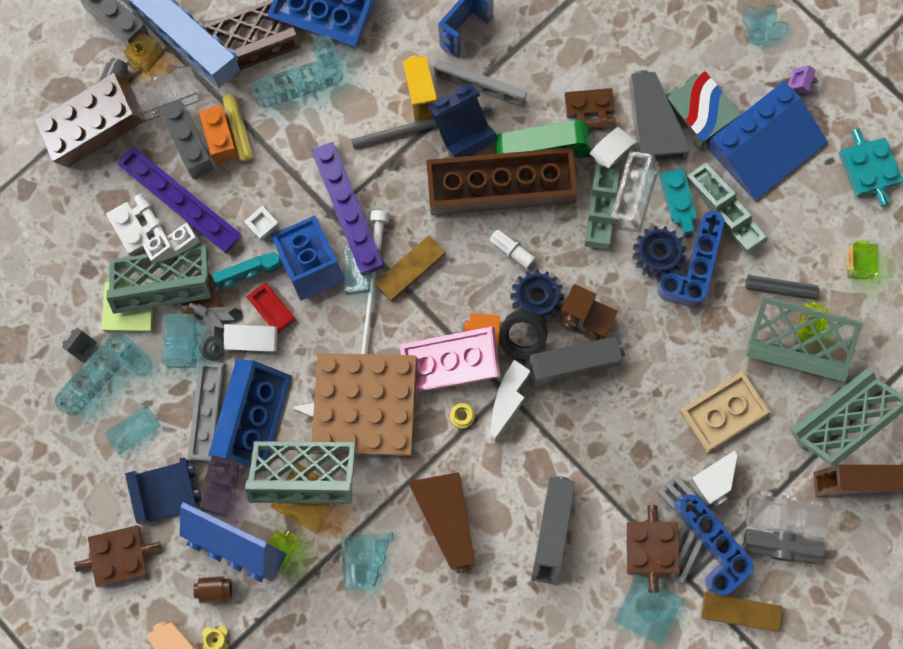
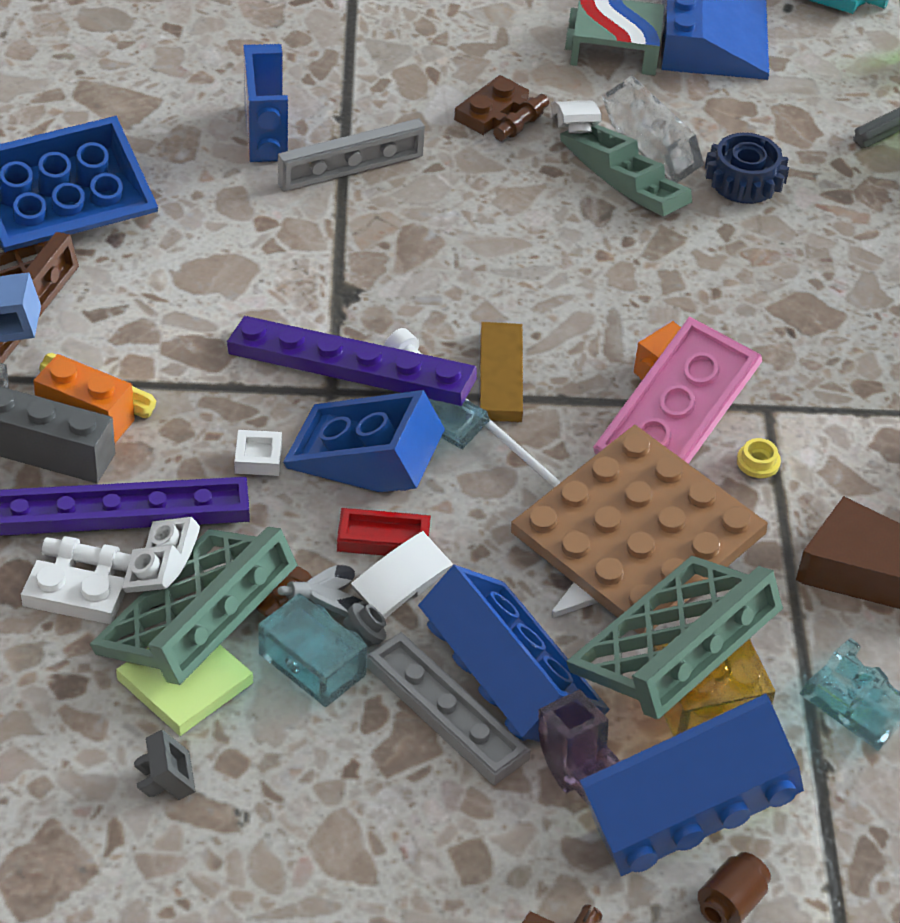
camera: 55 degrees left, 30 degrees down
clear light blue beam [55,333,152,416] -> none
clear light blue tile [104,404,161,454] -> none
dark blue panel [125,457,202,525] -> none
teal hinge [212,251,282,289] -> none
clear light blue beam [251,36,343,108] -> none
dark grey bar [351,102,492,148] -> none
yellow slope [403,55,437,122] -> none
reddish brown brick [426,147,578,215] -> none
dark blue panel [428,84,498,158] -> none
white axle [490,230,536,270] -> none
white slope [491,360,531,441] -> none
beam [496,120,594,158] -> none
black tyre [499,309,548,360] -> none
dark blue gear [510,269,564,323] -> none
dark grey slope [528,336,625,389] -> none
reddish brown brick [559,284,618,341] -> none
dark grey slope [629,70,690,164] -> none
blue beam [658,211,724,307] -> none
teal hinge [659,168,696,236] -> none
sand green slope [687,163,767,255] -> none

